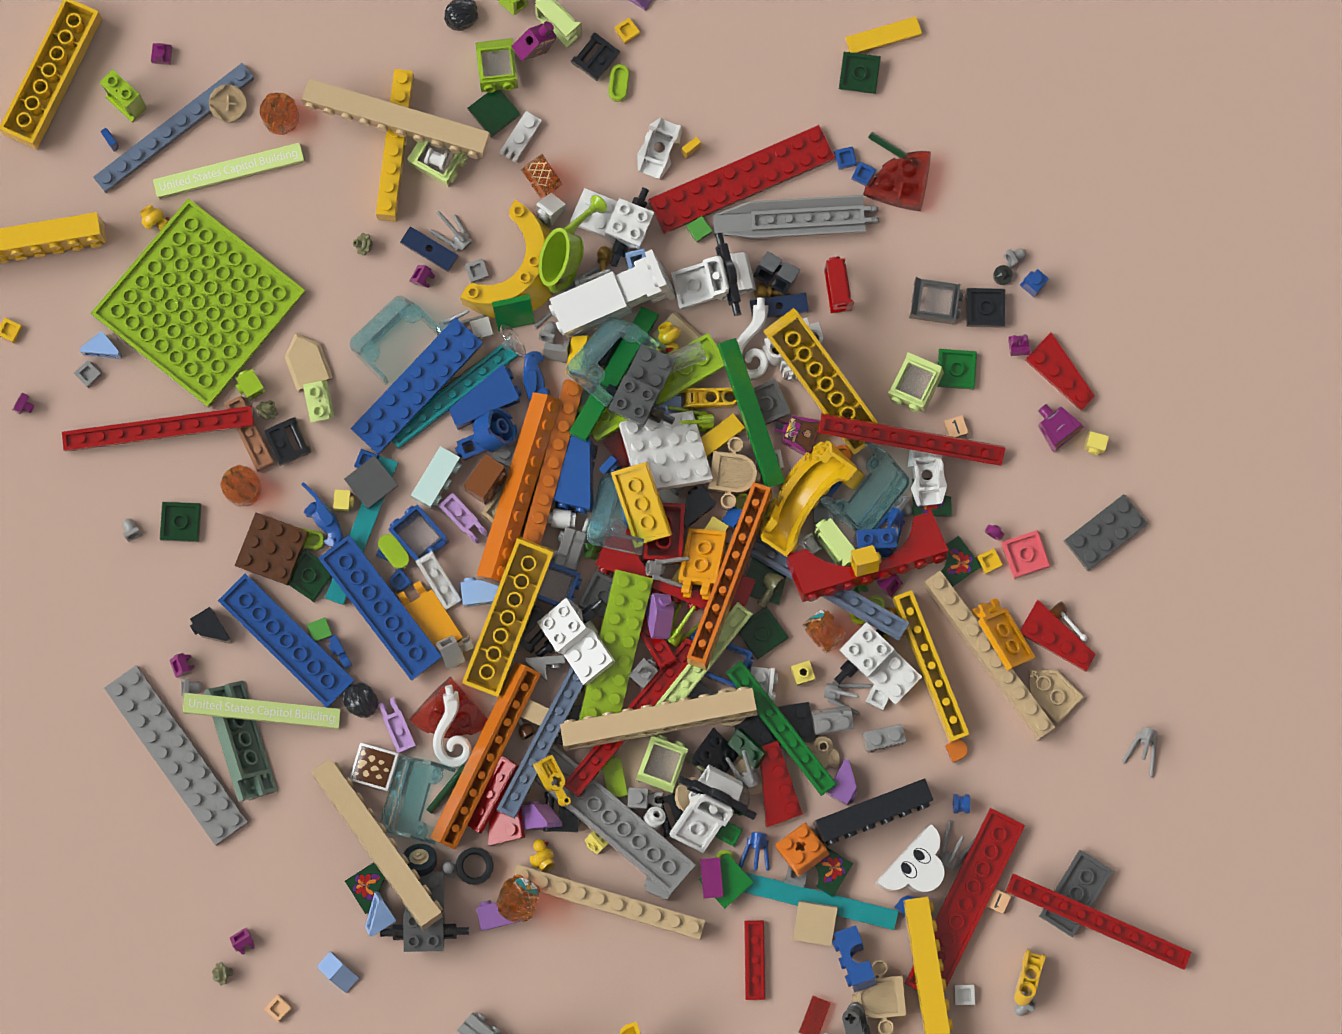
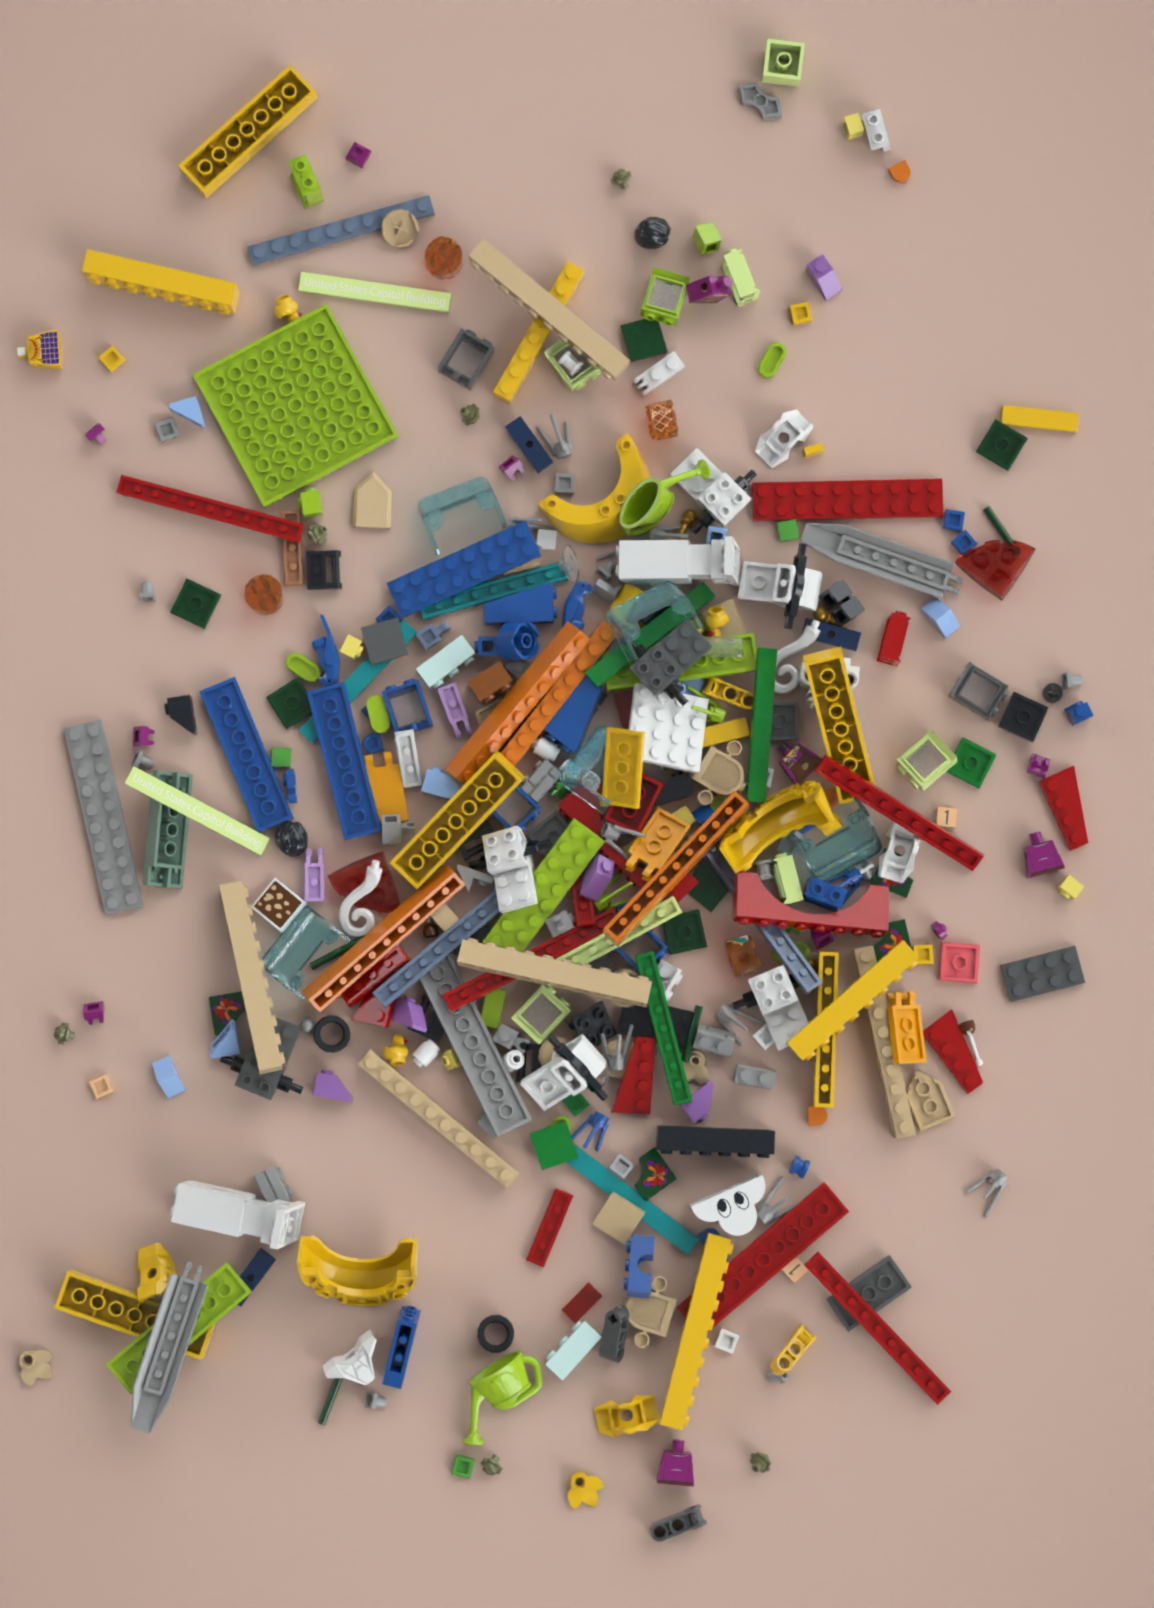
camera: 20 degrees right, 5 degrees up
blue tile [100,128,119,152] -> none
reddish brown plate [234,512,309,586] -> none
yellowish green window [303,380,334,422] -> none
black wheel [403,843,437,876] -> none
green tile [492,294,535,331] -> none
clear orange brick [496,875,540,922] -> none
yellow piece [532,755,571,806] -> none
white slope [536,193,566,226] -> none
black plate [571,33,620,81] -> none
blue plate [599,455,622,474] -> none
magenta tile [700,857,723,899] -> none
dark green plate [727,728,768,769] -> none
olive bar [757,572,785,608] -> none
orange brick [775,822,829,877] -> none
light yellow plate [790,660,815,686] -> none
yellow brick [850,545,881,577] -> none
none -> white brick [412,1039,440,1068]
none -> sand blue plate [416,621,451,650]
none -> window [438,328,494,391]
none -> dark green bar [682,1005,703,1063]
none -> yellow brick [786,940,919,1061]
none -> light blue slope [921,597,960,638]

